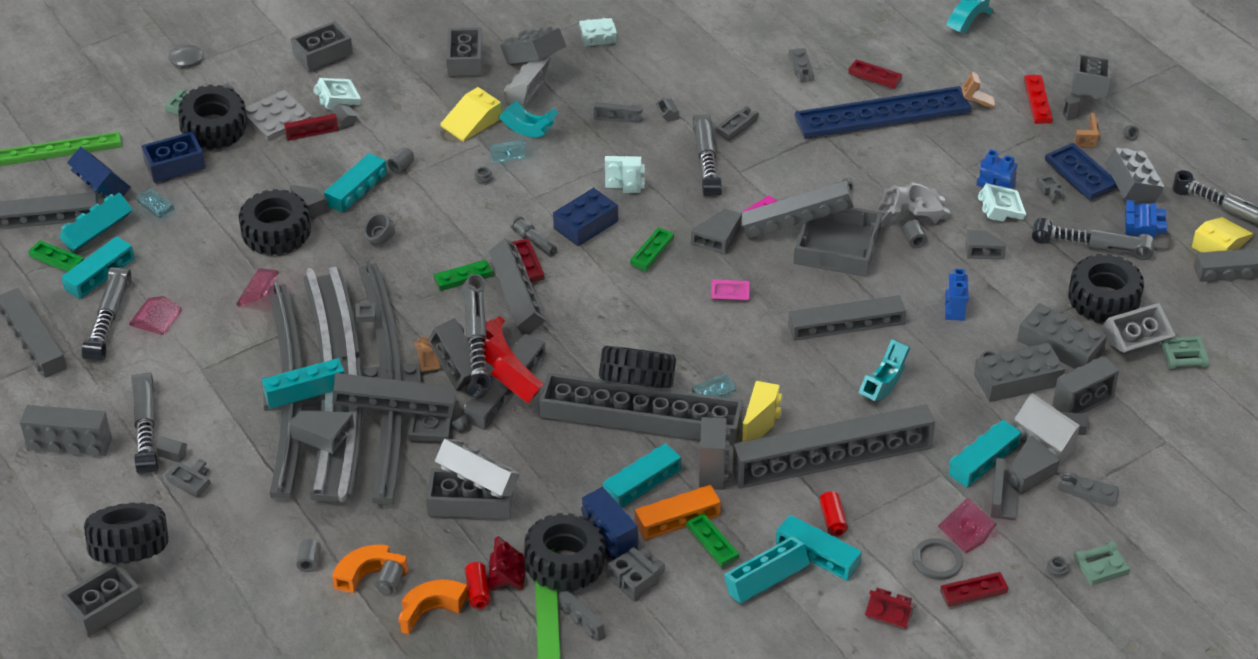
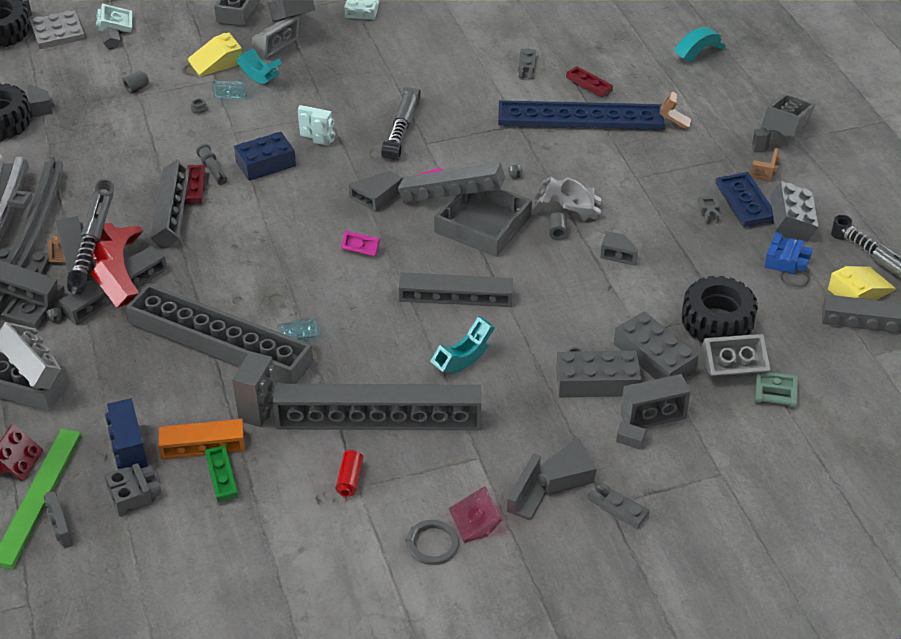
camera: 15 degrees right, 0 degrees up
dark red plate [284,113,339,141] -> none
teal brick [324,153,387,213] -> none
dark grey hat [364,212,395,244] -> none
green plate [434,259,493,291] -> none
black tyre [524,513,605,592] -> none
dark grey hinge [594,102,643,123] -> none
black tyre [599,346,677,389] -> none
teal brick [603,443,681,508] -> none
green plate [630,227,674,271] -> none
dark grey piece [655,96,679,122] -> none
dark grey hinge [716,107,759,140] -> none
teal brick [724,536,810,604] -> none
light yellow slope [742,381,782,442] -> none
teal brick [776,515,862,581] -> none
dark red bracket [865,587,916,628] -> none
dark red plate [940,572,1009,607] -> none
blue hips [945,269,969,321] -> none
teal brick [949,420,1022,488] -> none
blue hips [976,149,1018,189] -> none
light aqua plate [978,183,1026,221] -> none
light grey slope [1013,393,1080,465] -> none
red plate [1024,74,1053,124] -> none
piece [1032,218,1154,260] -> none
dark grey plate [1047,556,1069,576] -> none
sand green plate [1074,541,1130,586] -> none
dark grey hinge [1123,125,1139,140] -> none

